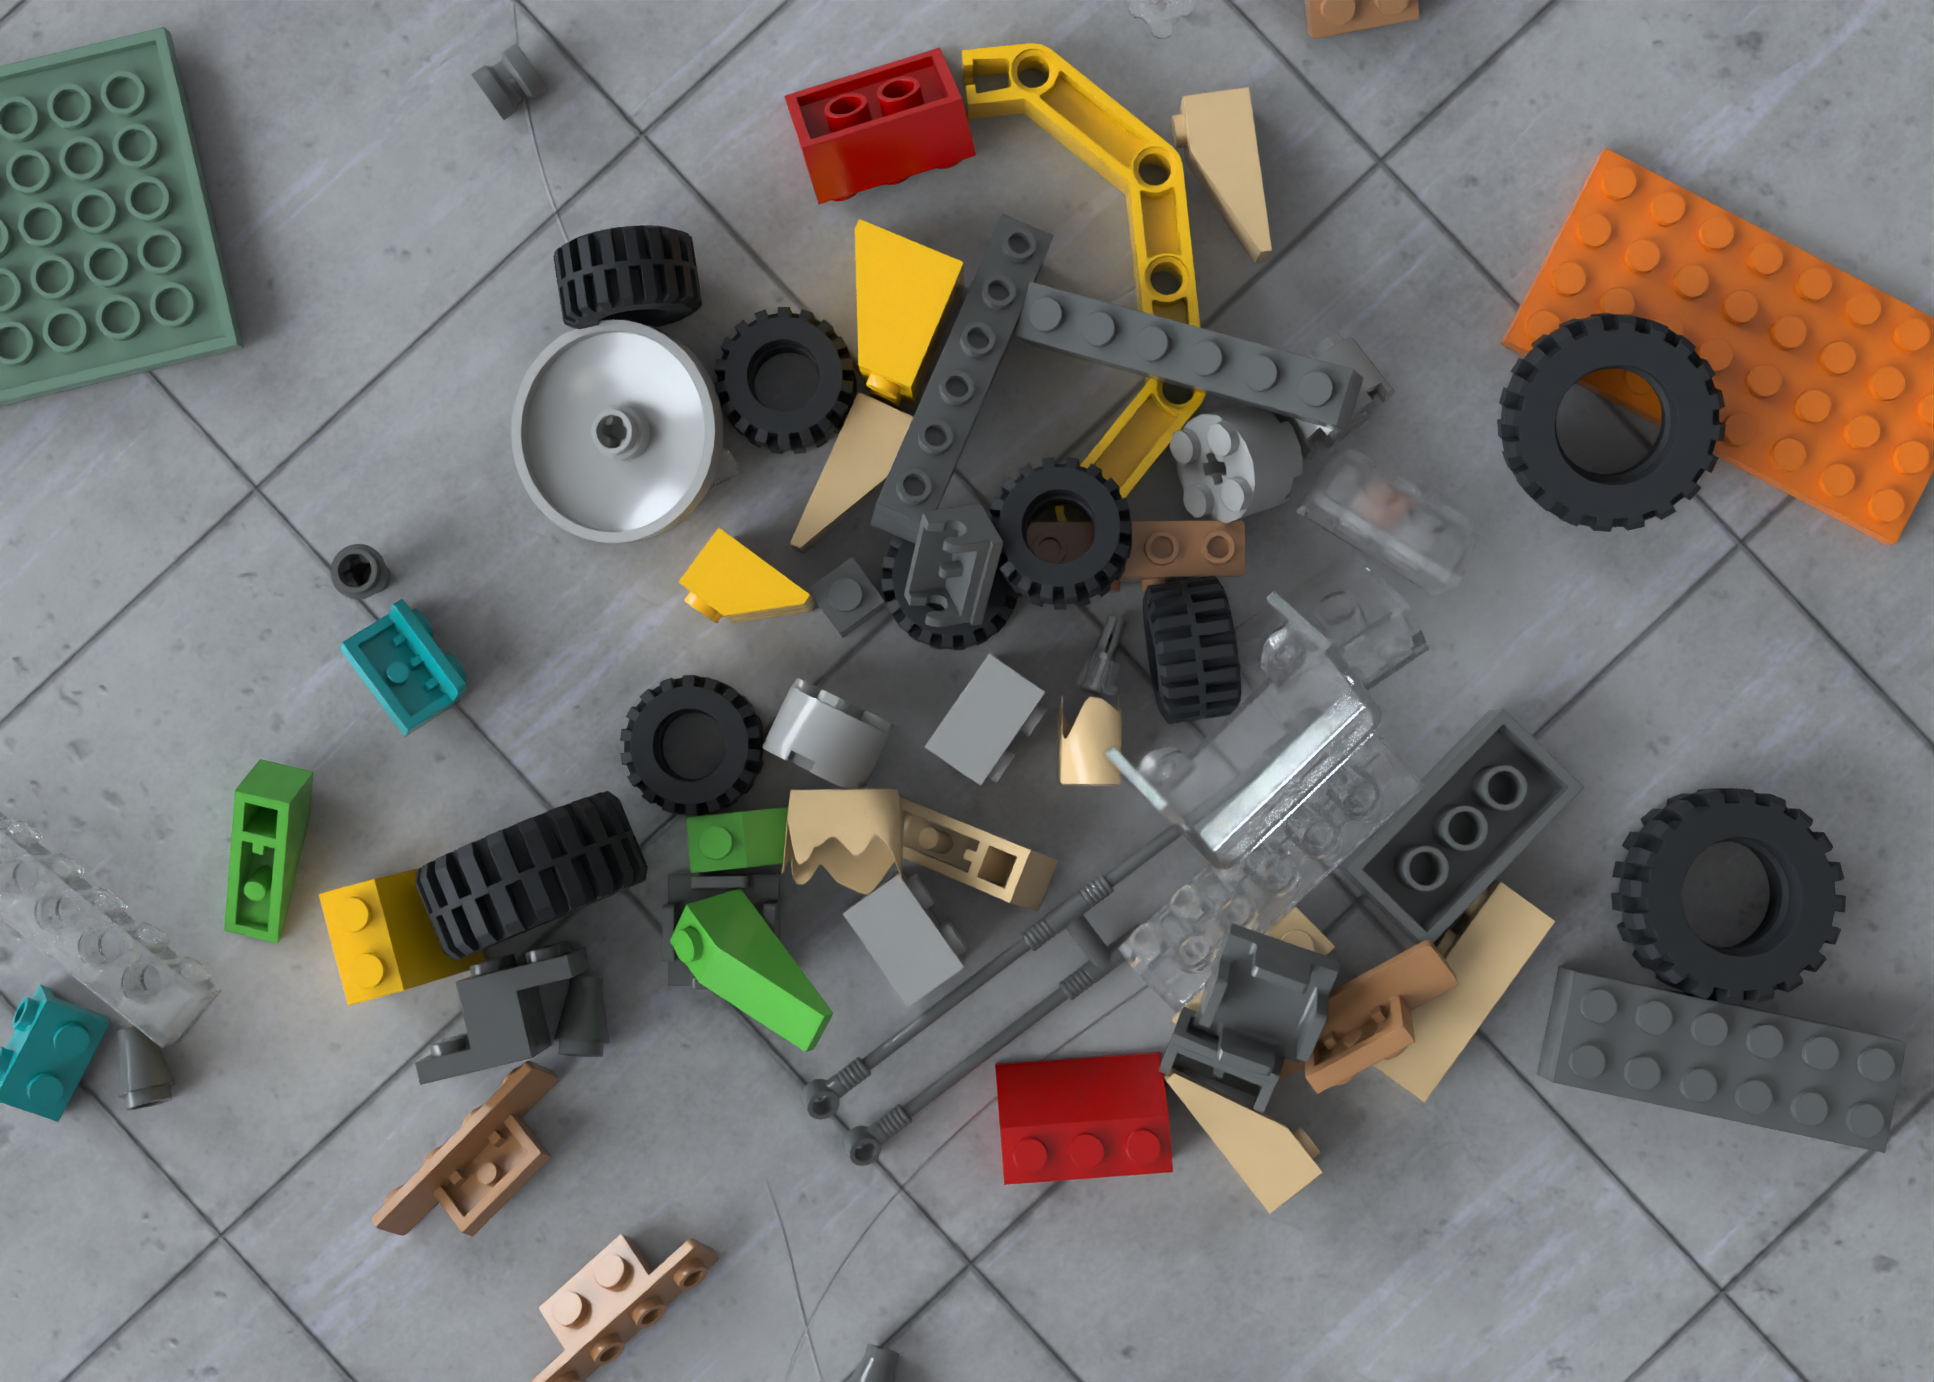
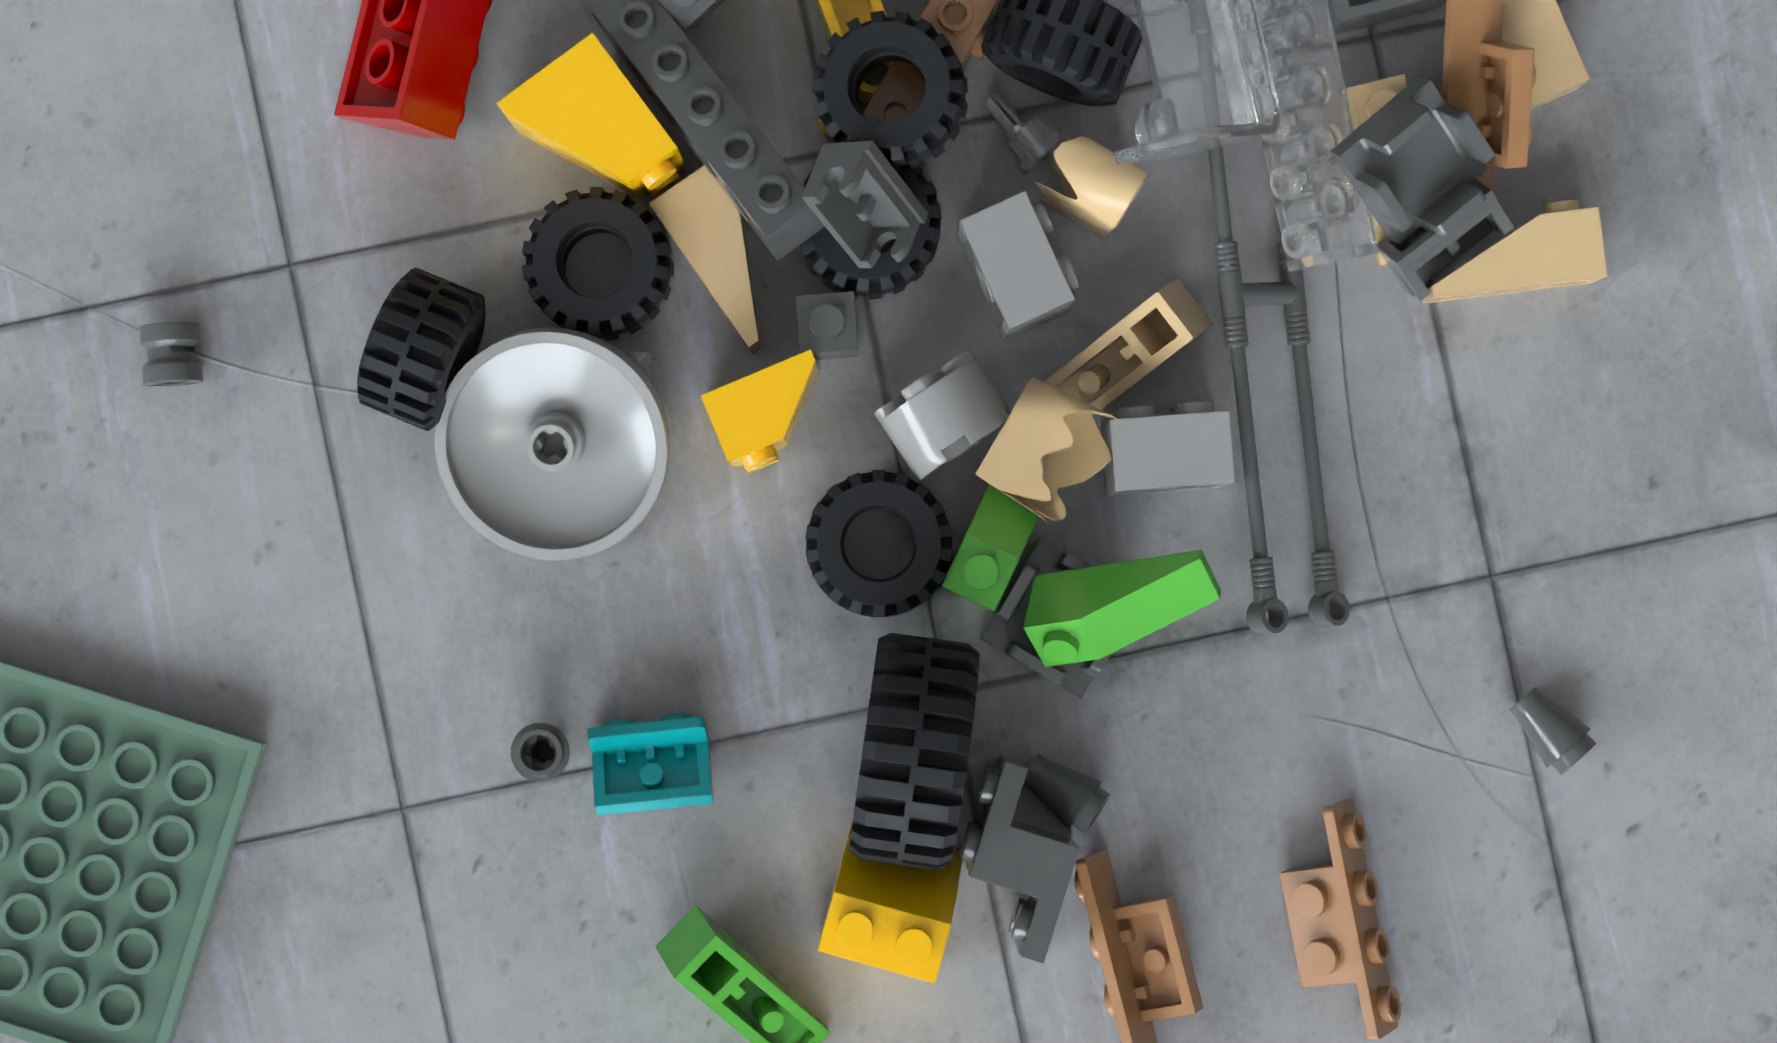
camera: 65 degrees left, 0 degrees up
red slope [995,1051,1173,1185] -> none

